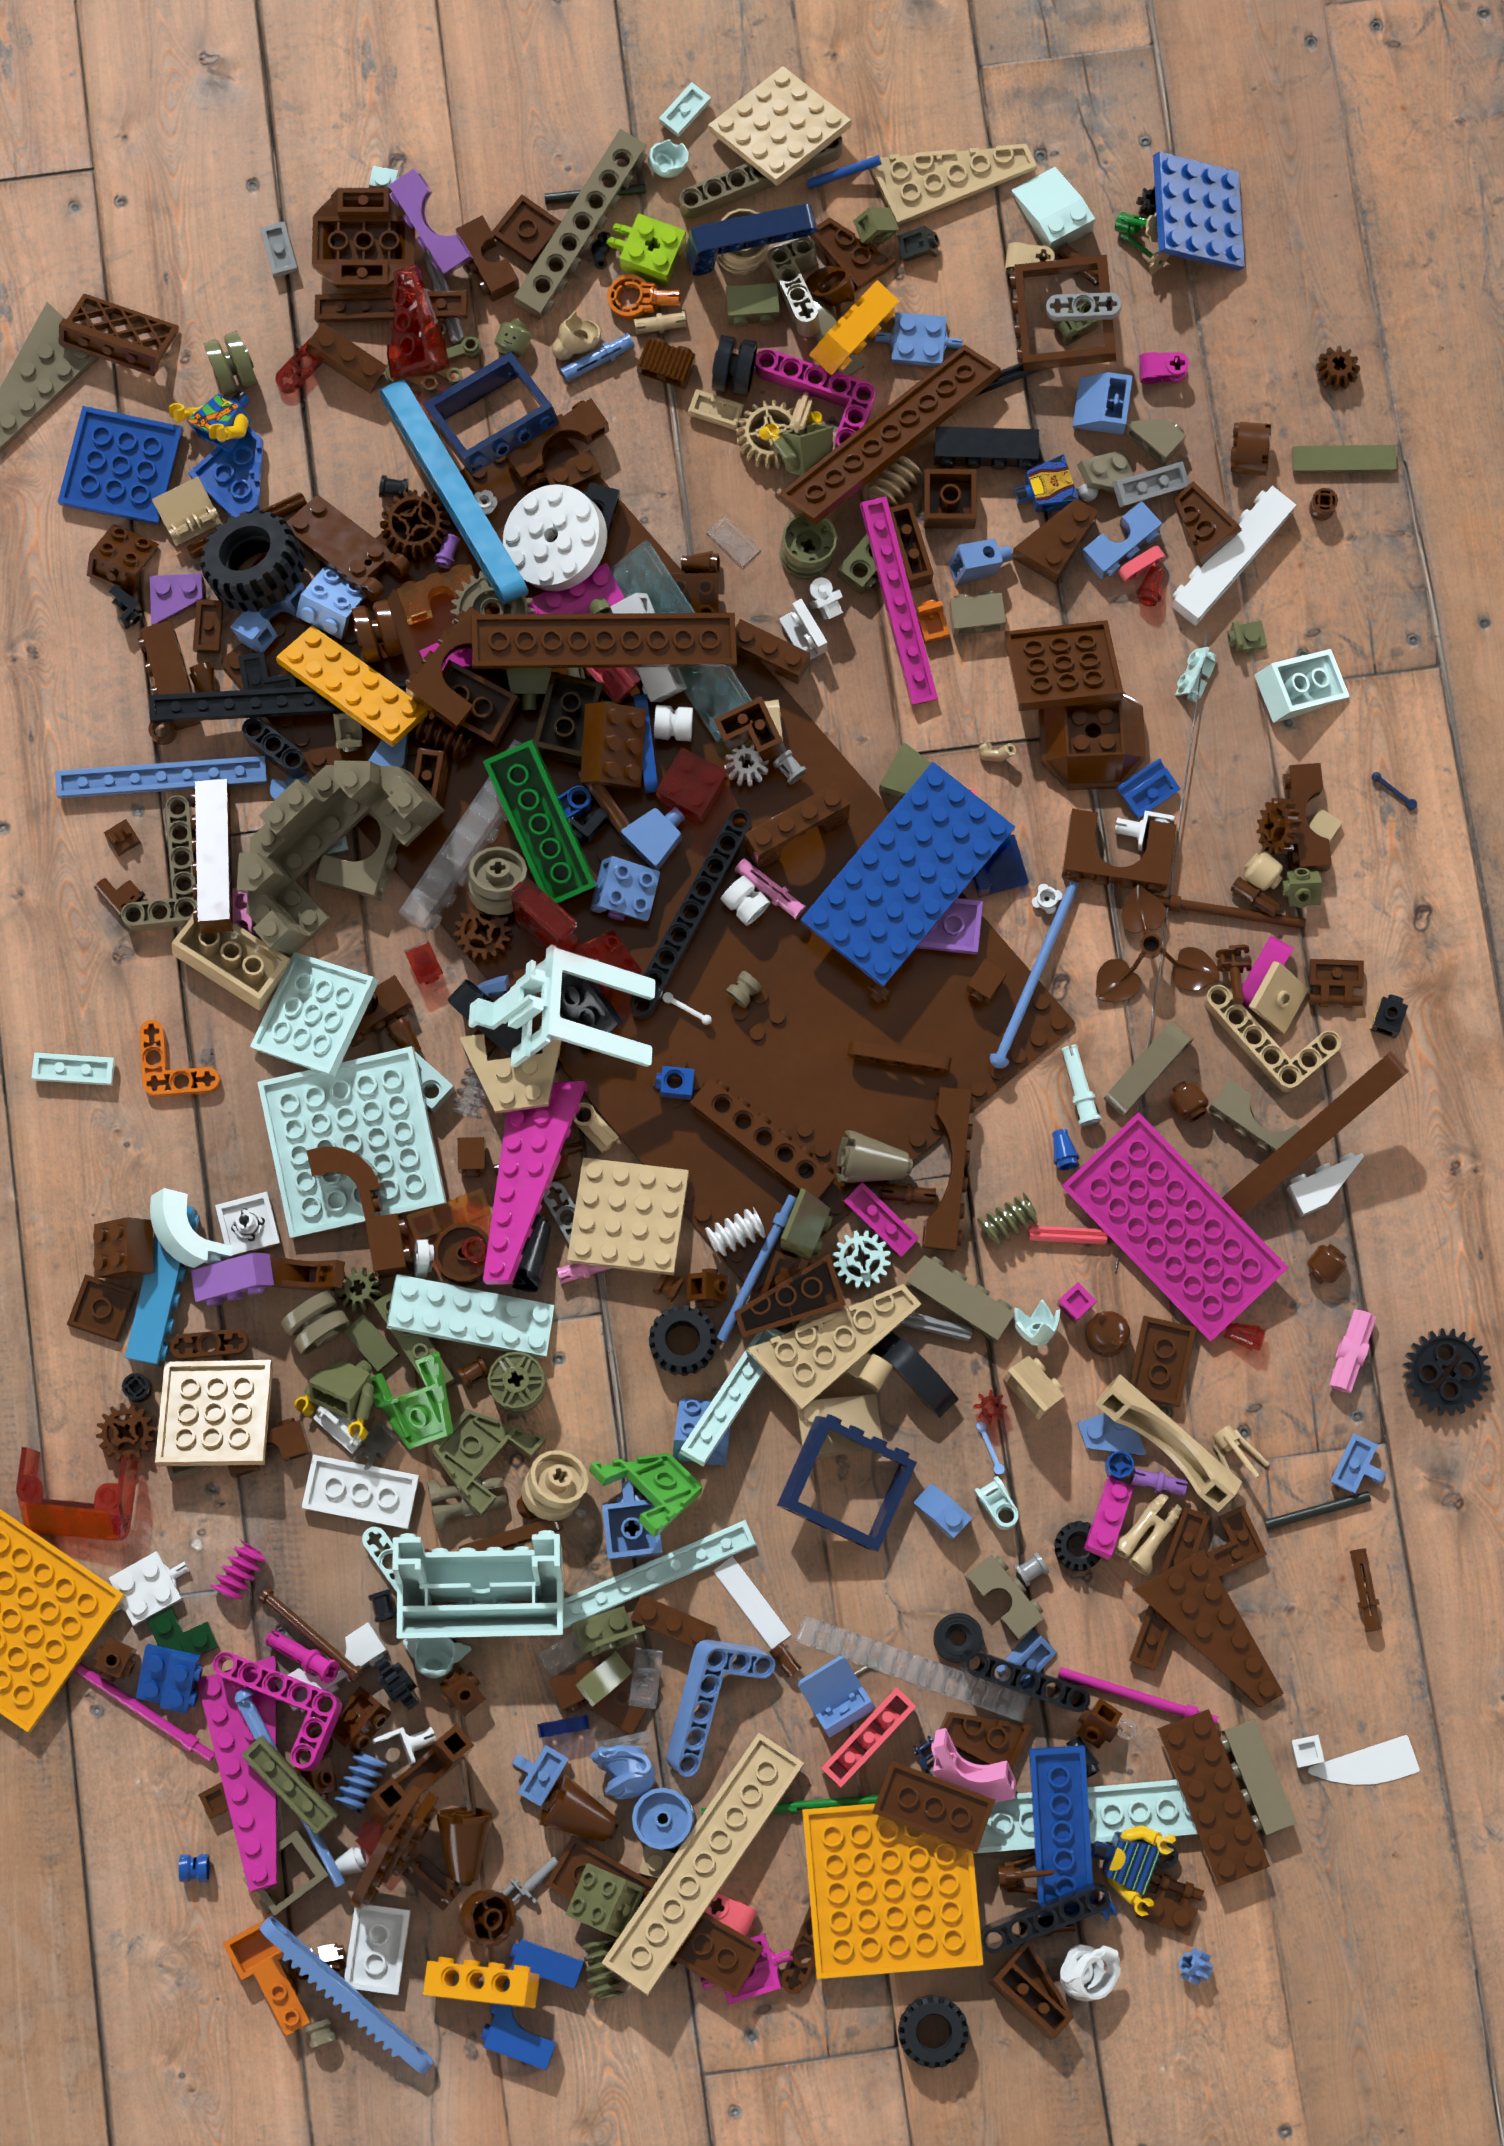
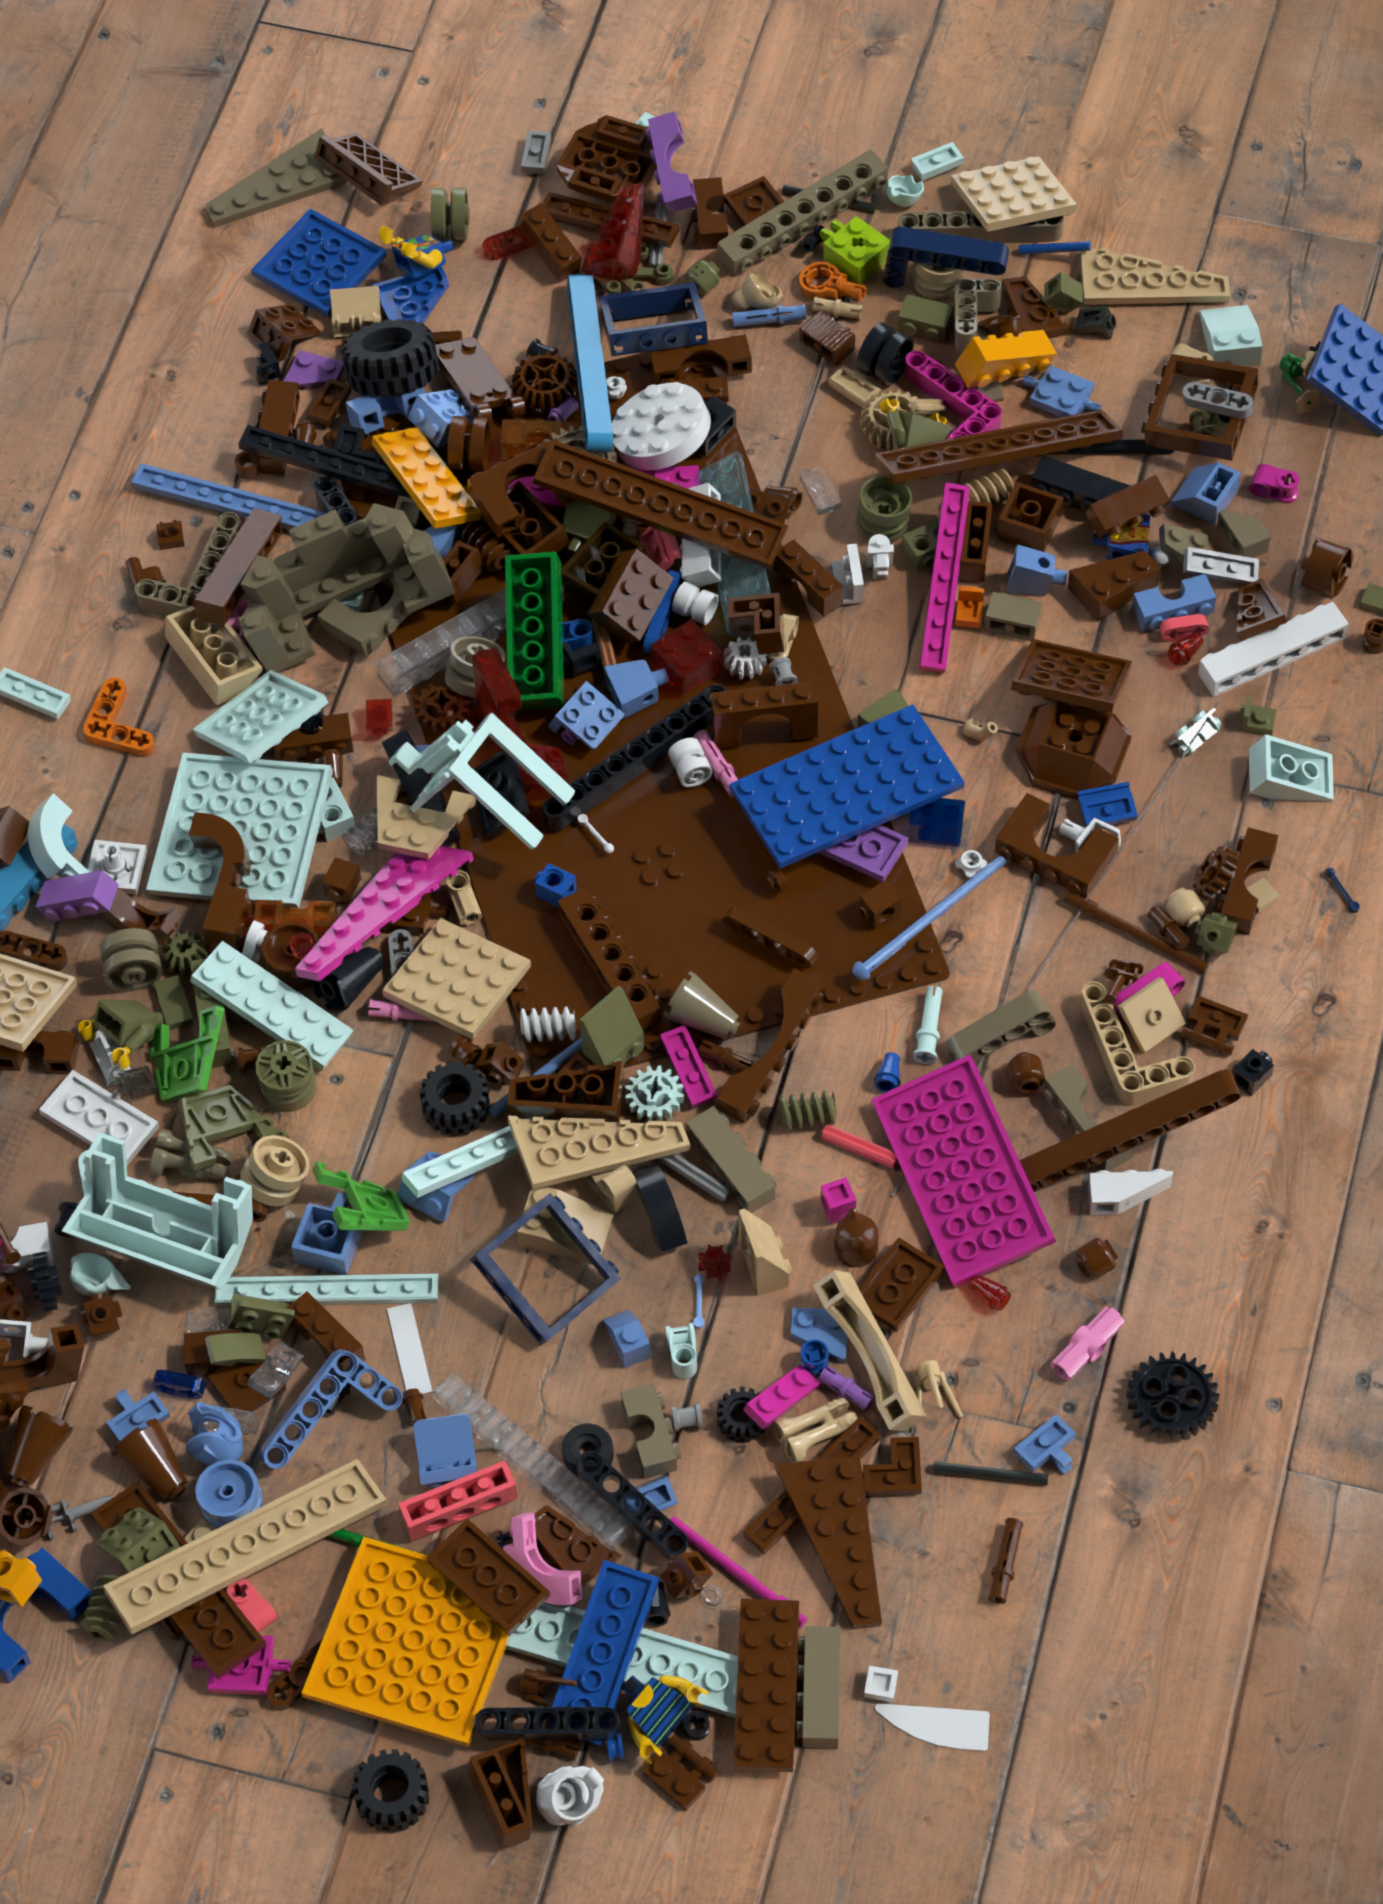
camera: 25 degrees right, 20 degrees down
dark tan wheel [725,971,762,1008] -> none
light aqua piece [1014,1299,1060,1346] -> none
reddish brown plant [1096,885,1220,1003] -> none
medium blue gear [1178,1948,1213,1986] -> none
none -> reddish brown brick [1085,475,1170,539]

